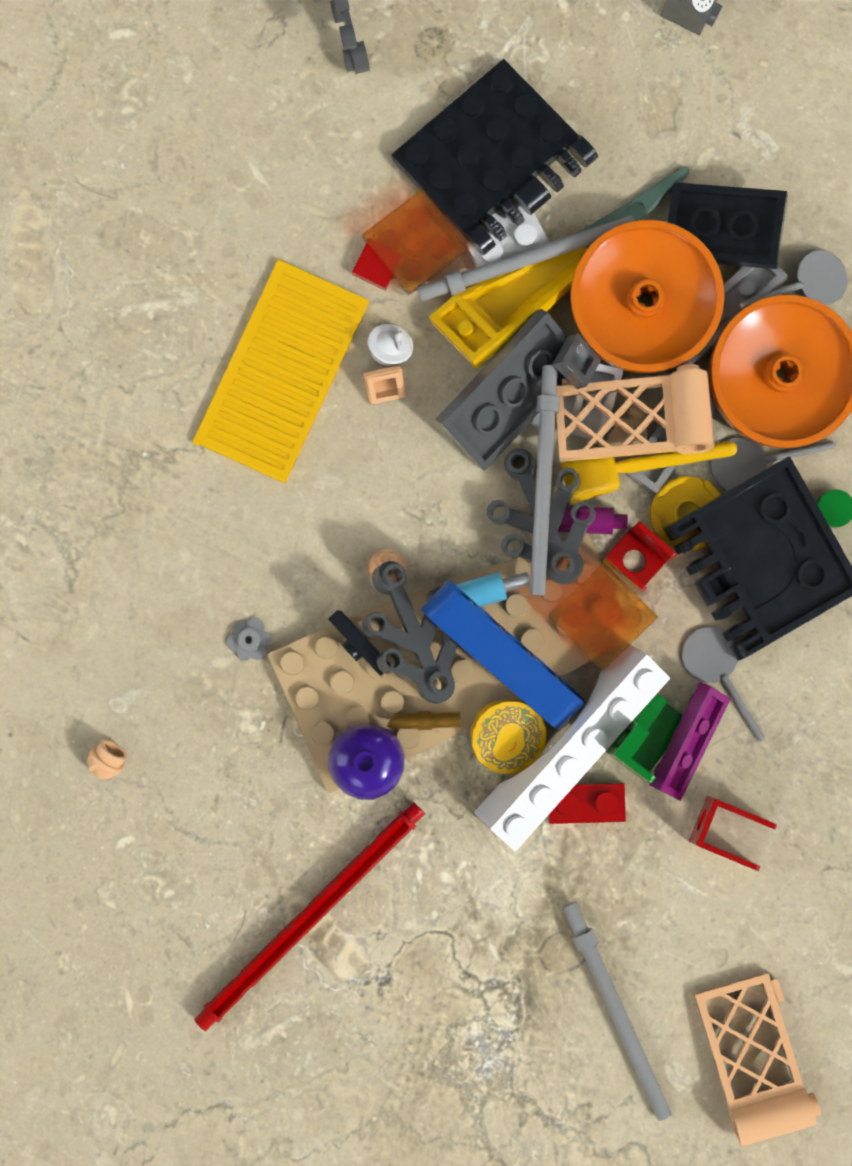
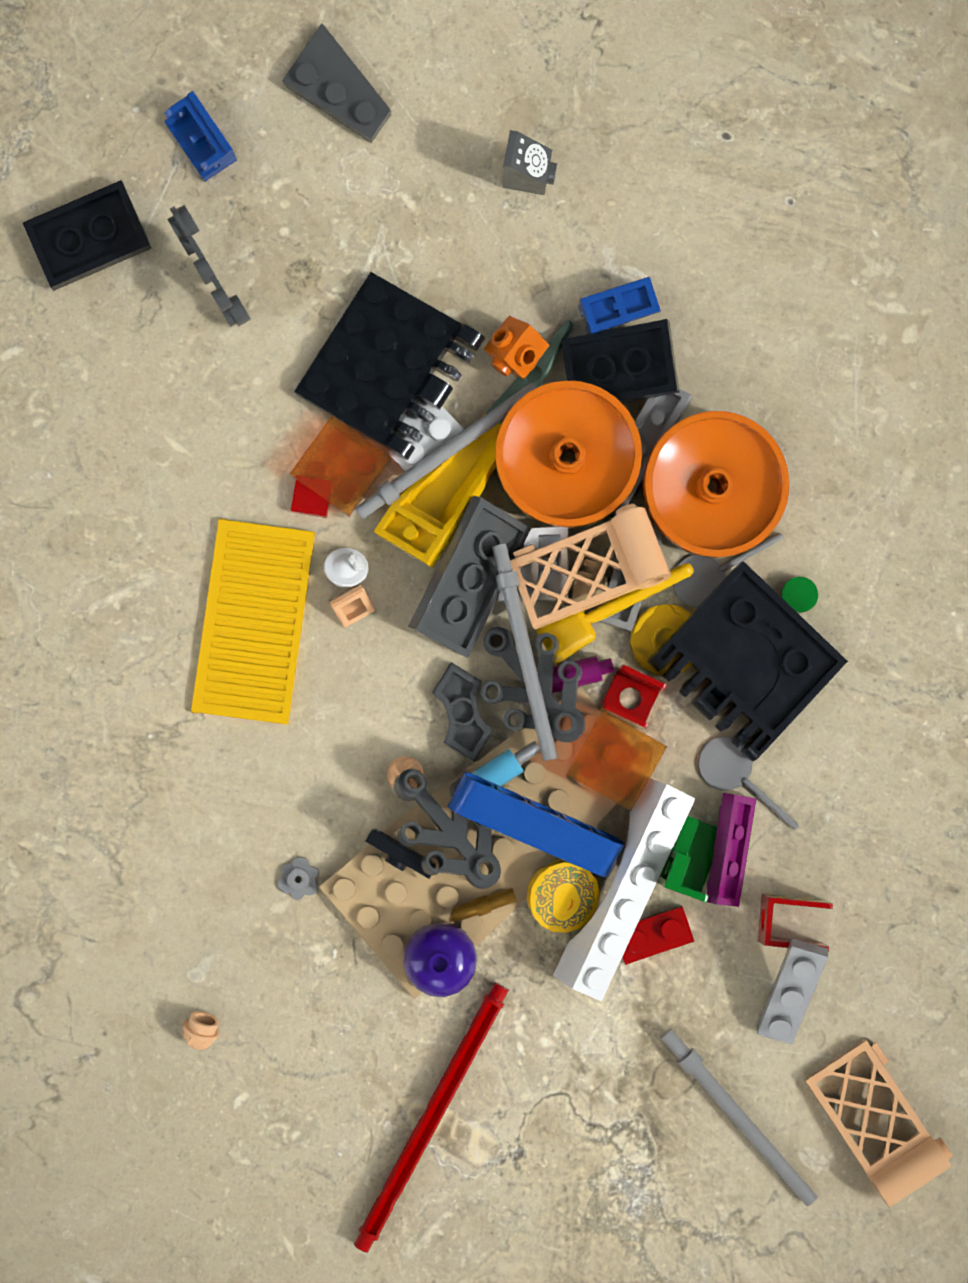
camera: 15 degrees left, 0 degrees up
flat silver plate [552,333,602,389] -> none
light grey piece [740,250,848,309] -> none
none -> dark grey tile [432,662,493,762]
none -> orange brick [483,315,550,380]
none -> blue hinge [578,277,661,334]
none -> light grey plate [757,938,828,1044]

